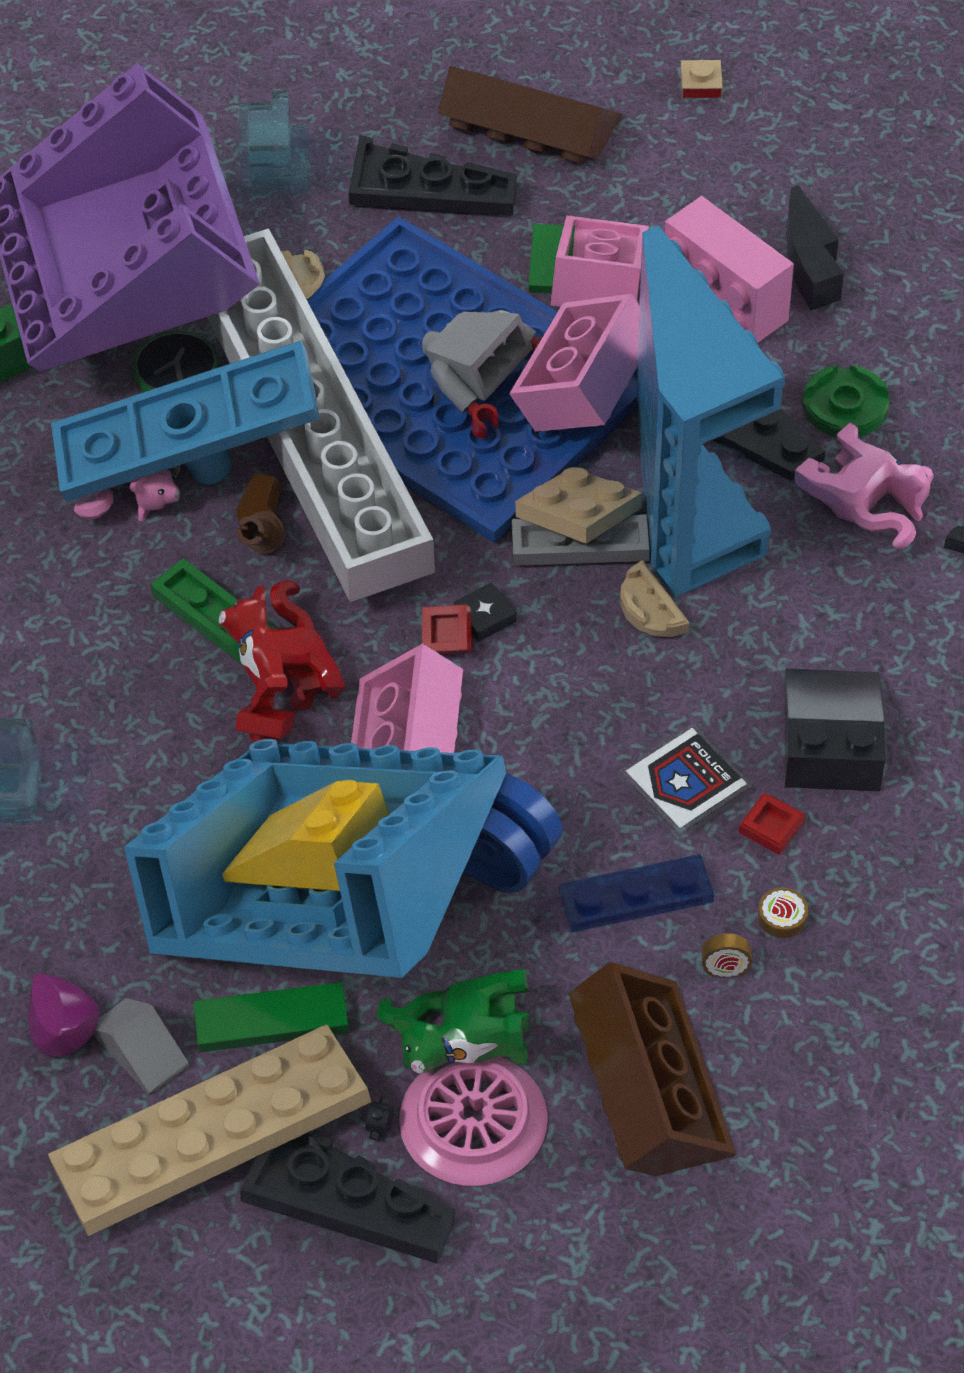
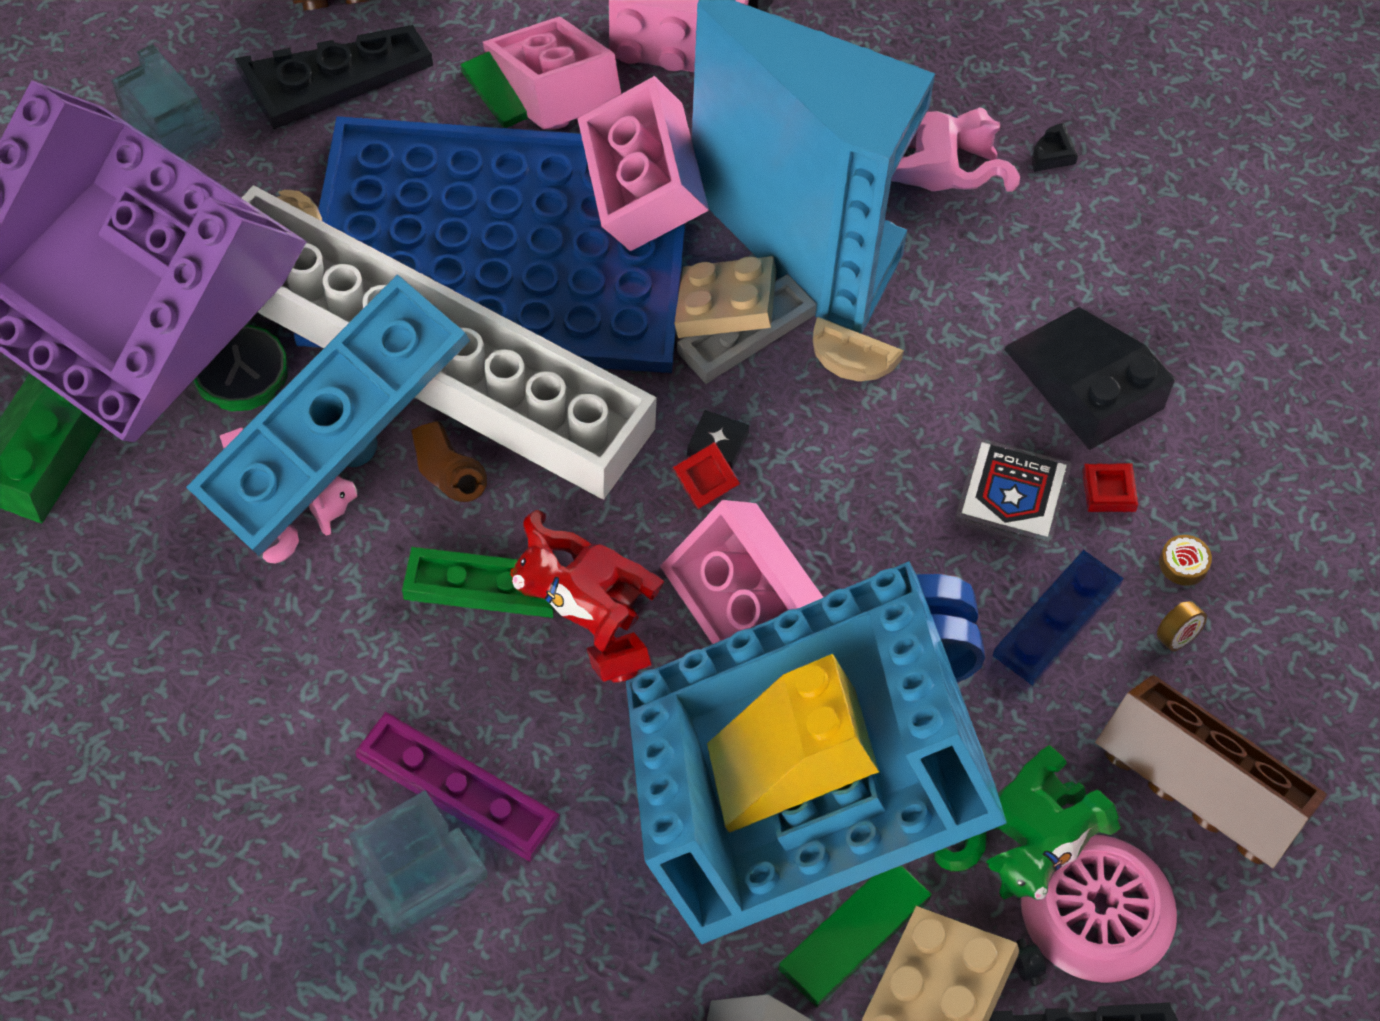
camera: 40 degrees left, 5 degrees up
light grey torso [422,310,543,439] -> none
none -> magenta tile [355,712,560,862]

